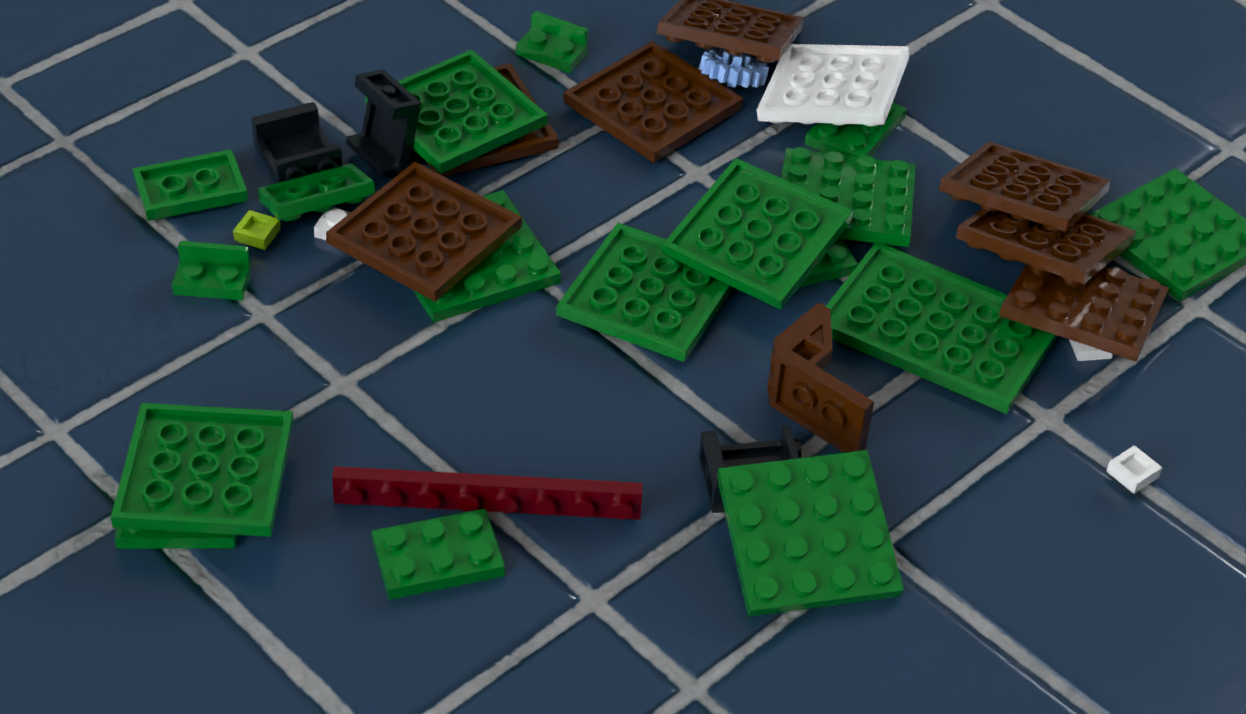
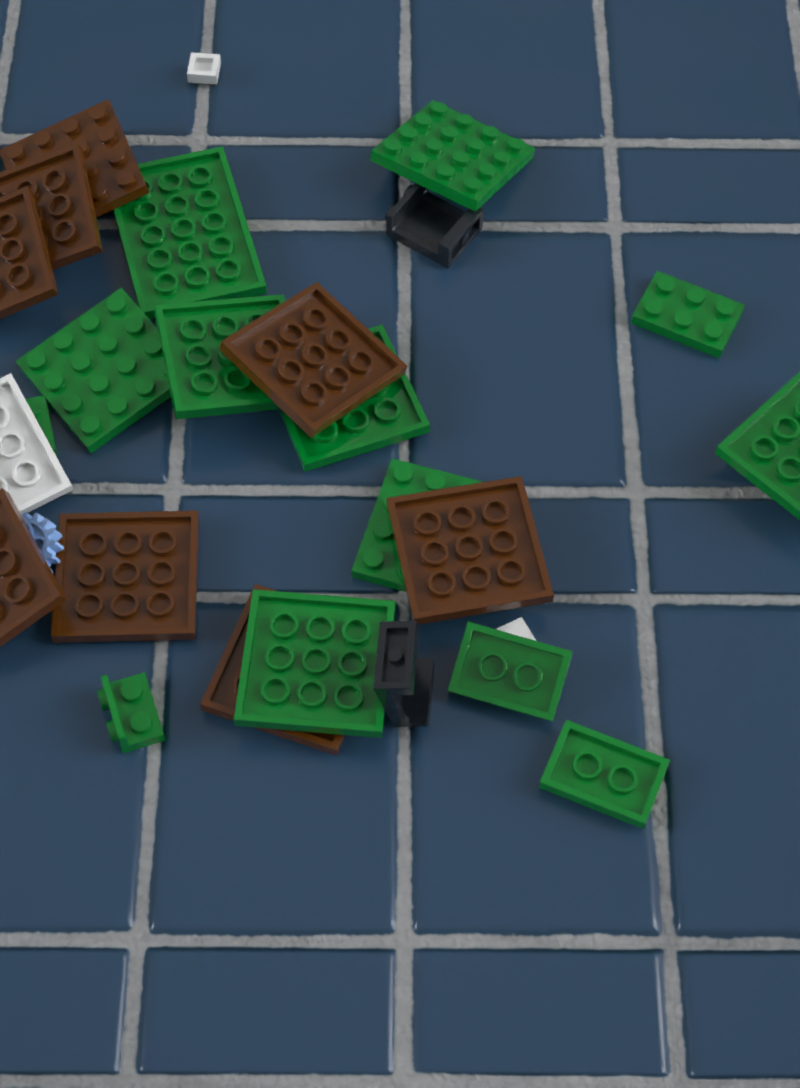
camera: 135 degrees left, 15 degrees up
green bracket [172,241,251,301] -> none
lime plate [233,210,281,250] -> none
black panel [251,102,342,183] -> none
dark red plate [332,466,643,520] -> none
reddish brown bracket [767,302,874,453] -> none
none -> reddish brown plate [219,282,407,438]

